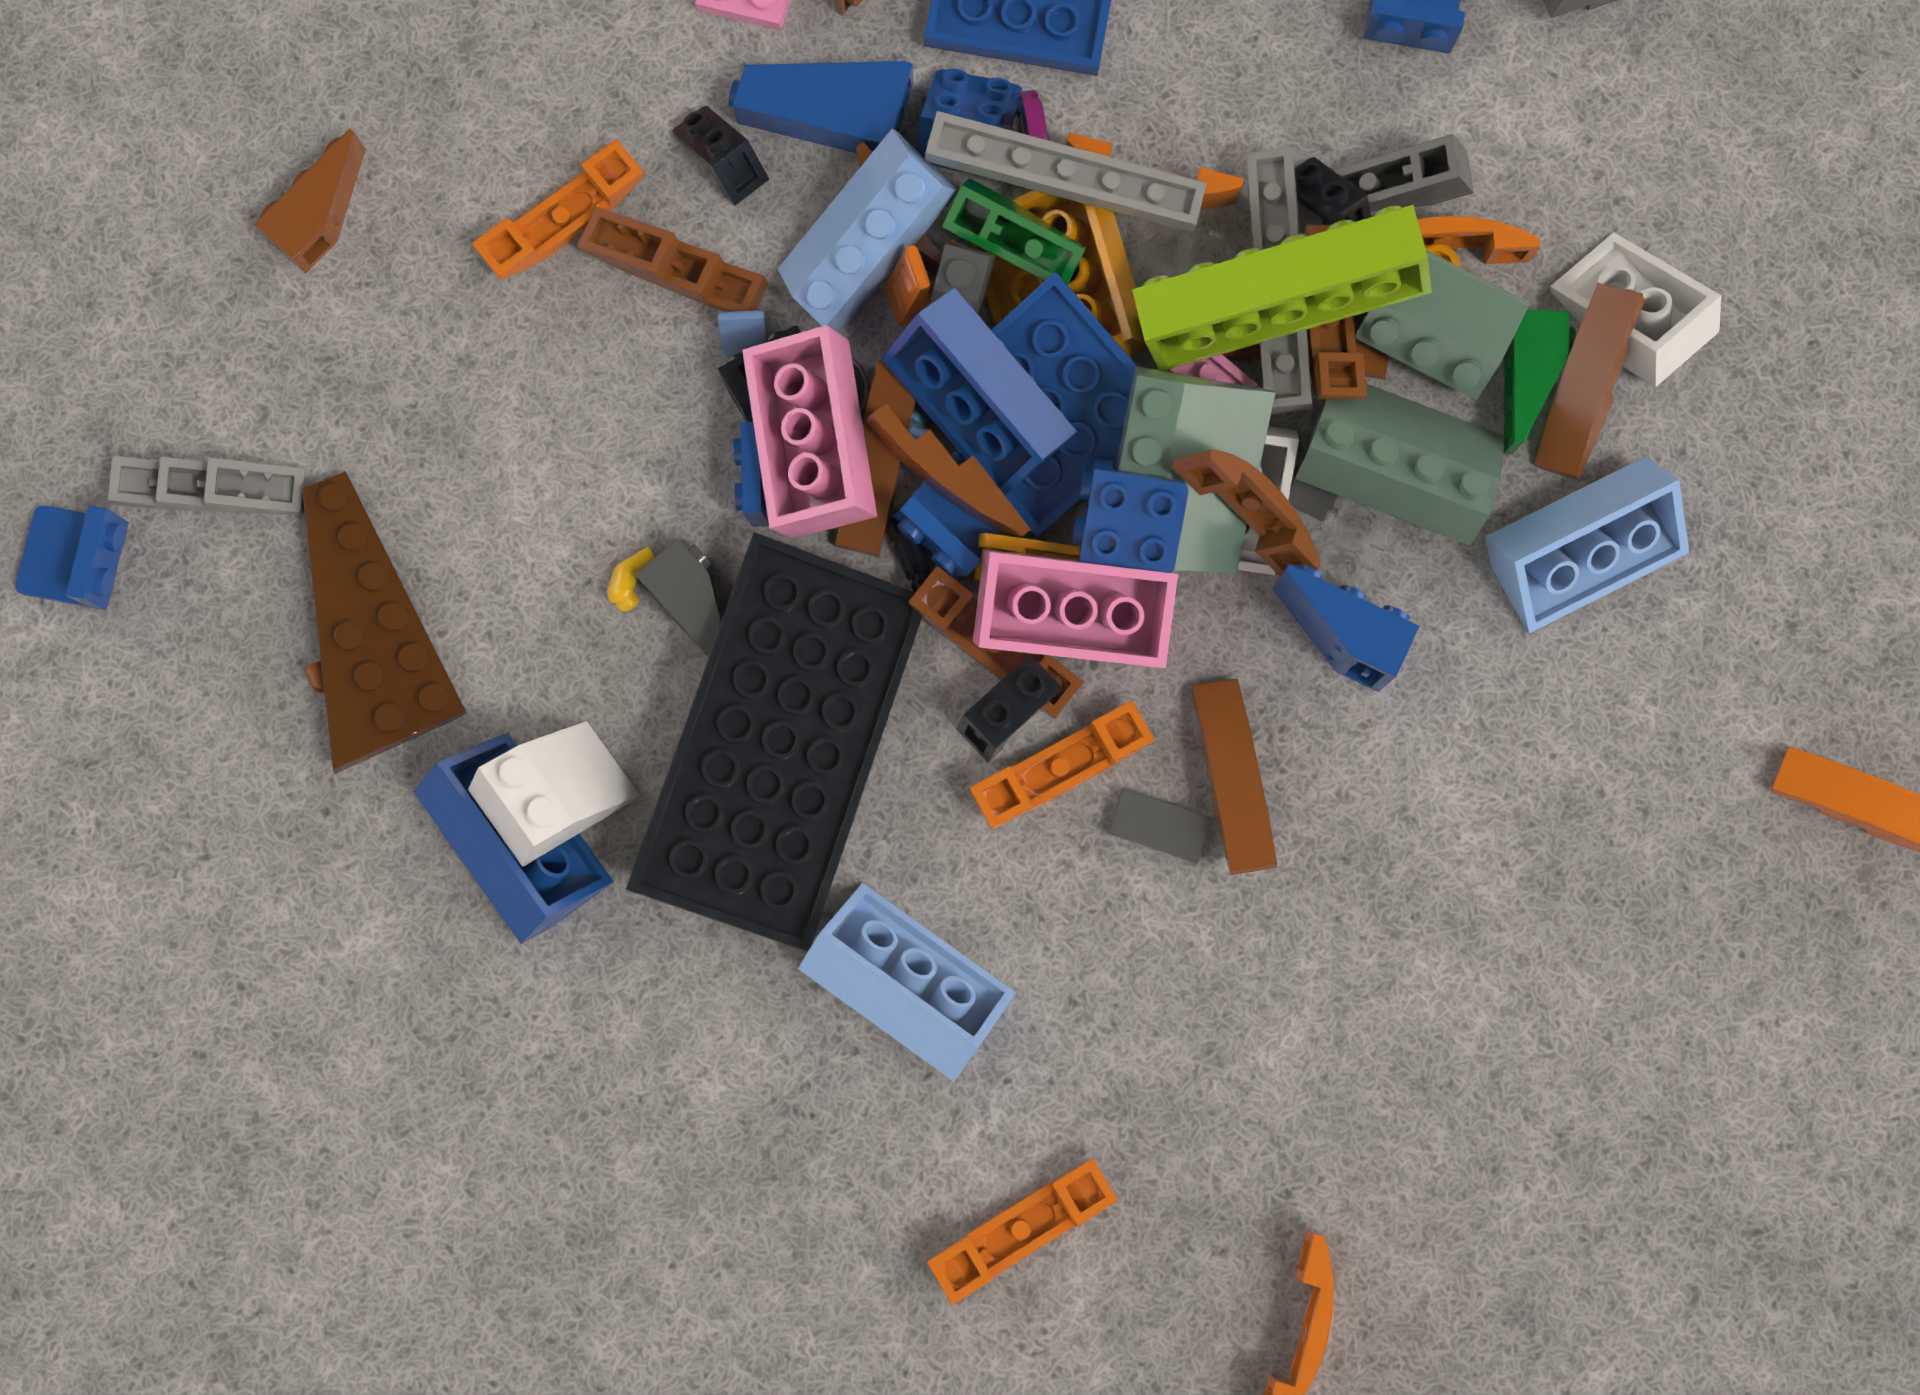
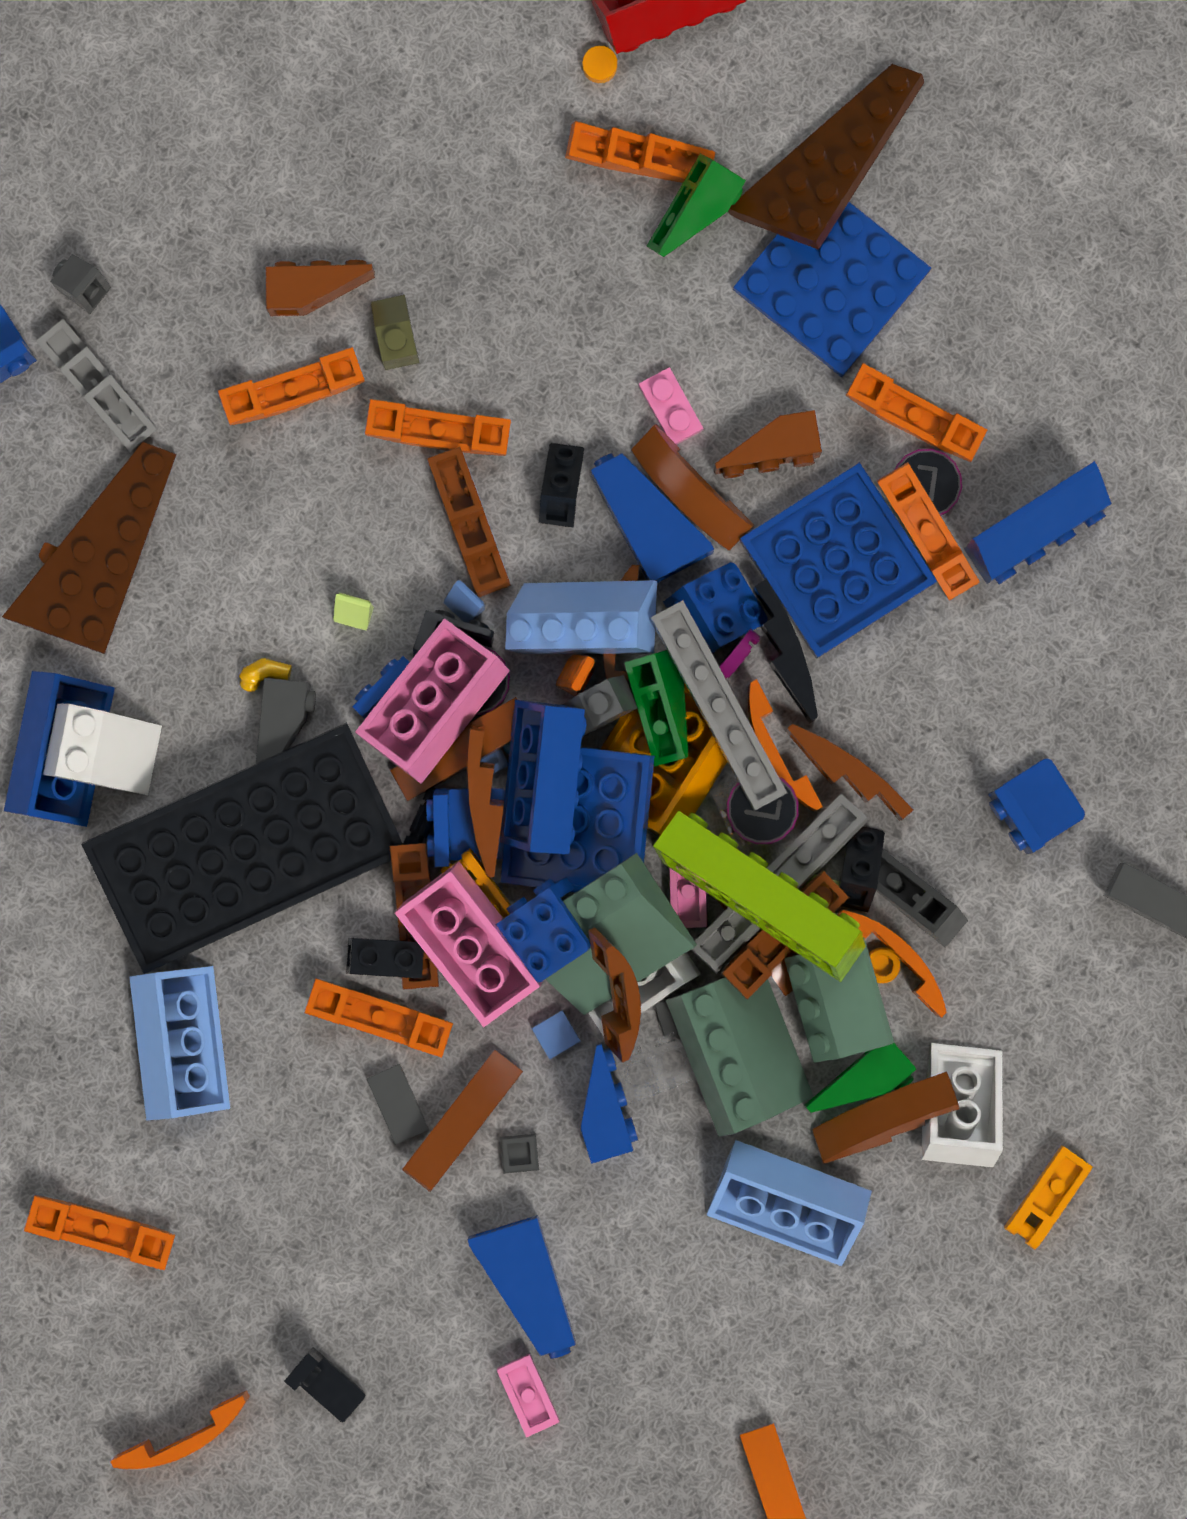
camera: 50 degrees right, 5 degrees up
none -> dark grey slope [50,254,111,315]
none -> orange slope [218,347,365,425]
none -> black bracket [284,1347,366,1422]
none -> yellowish green slope [333,593,374,630]
none -> olive slope [371,295,420,371]
none -> blue slope [467,1215,576,1359]
none -> bright pink plate [497,1353,560,1438]
none -> dark grey tile [500,1134,539,1174]
none -> medium blue tile [531,1010,581,1060]
none -> dark orange slope [631,424,755,550]
none -> black tile [726,777,798,845]
none -> black slope [753,579,818,724]
none -> dark orange slope [785,724,913,821]
none -> light orange plate [1004,1145,1093,1250]

